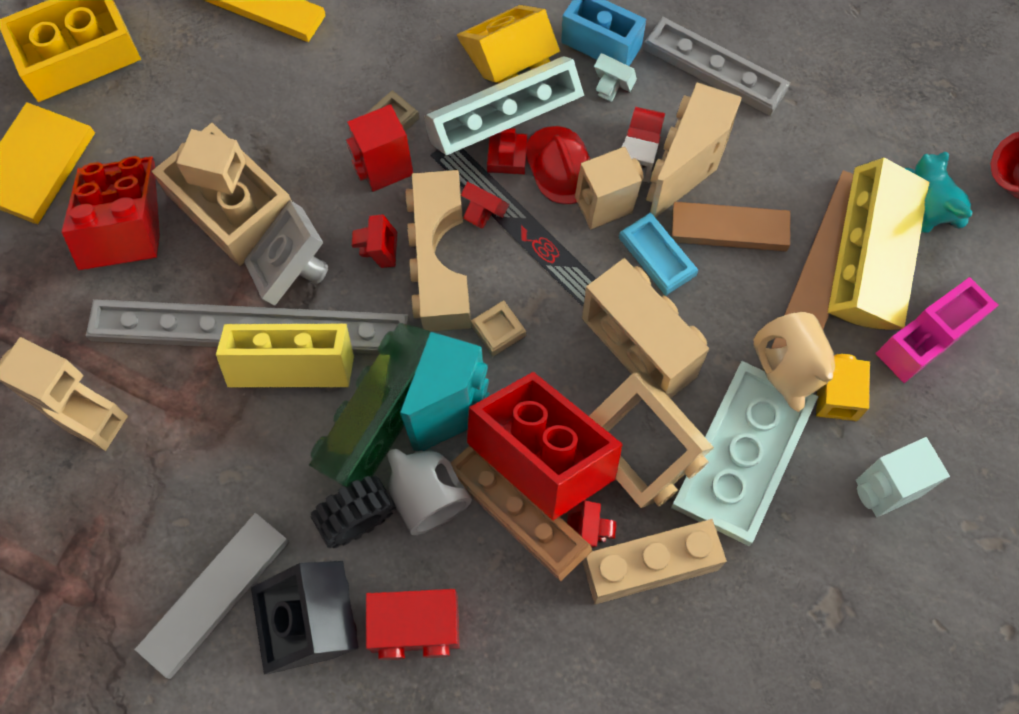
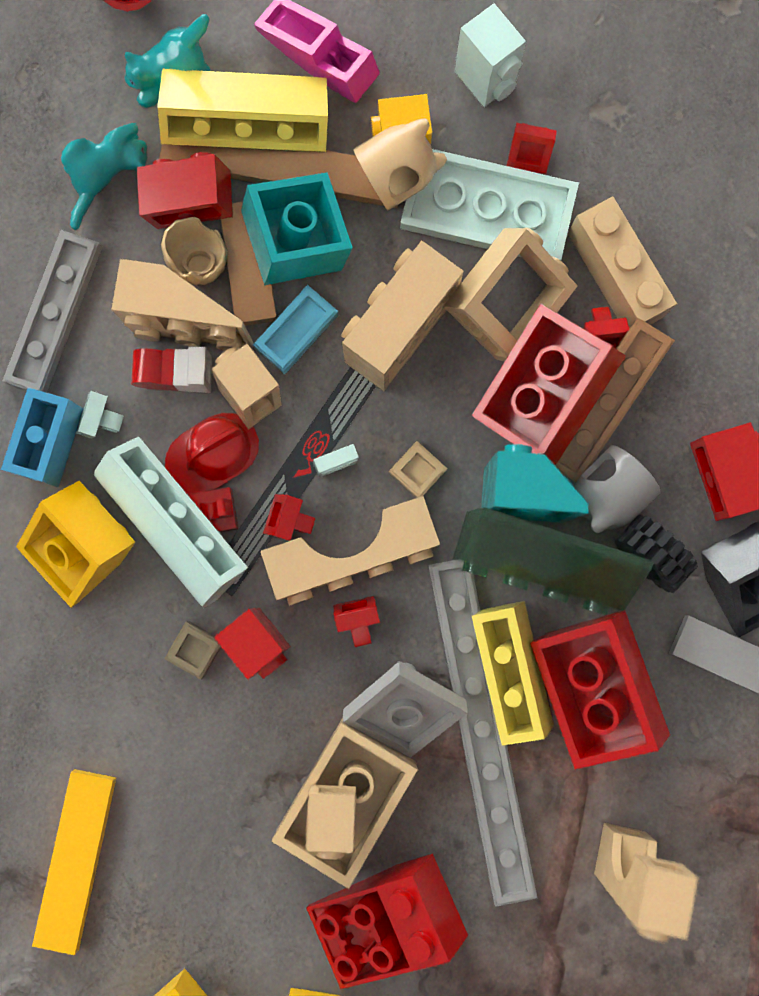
camera: 105 degrees left, 15 degrees up
none -> teal animal [61,123,148,230]
none -> brick [137,152,233,229]
none -> tan hair [161,217,228,286]
none -> teal brick [241,172,353,285]
none -> light aqua tile [313,444,359,477]
none -> red tile [507,122,557,175]
none -> red brick [530,610,670,769]

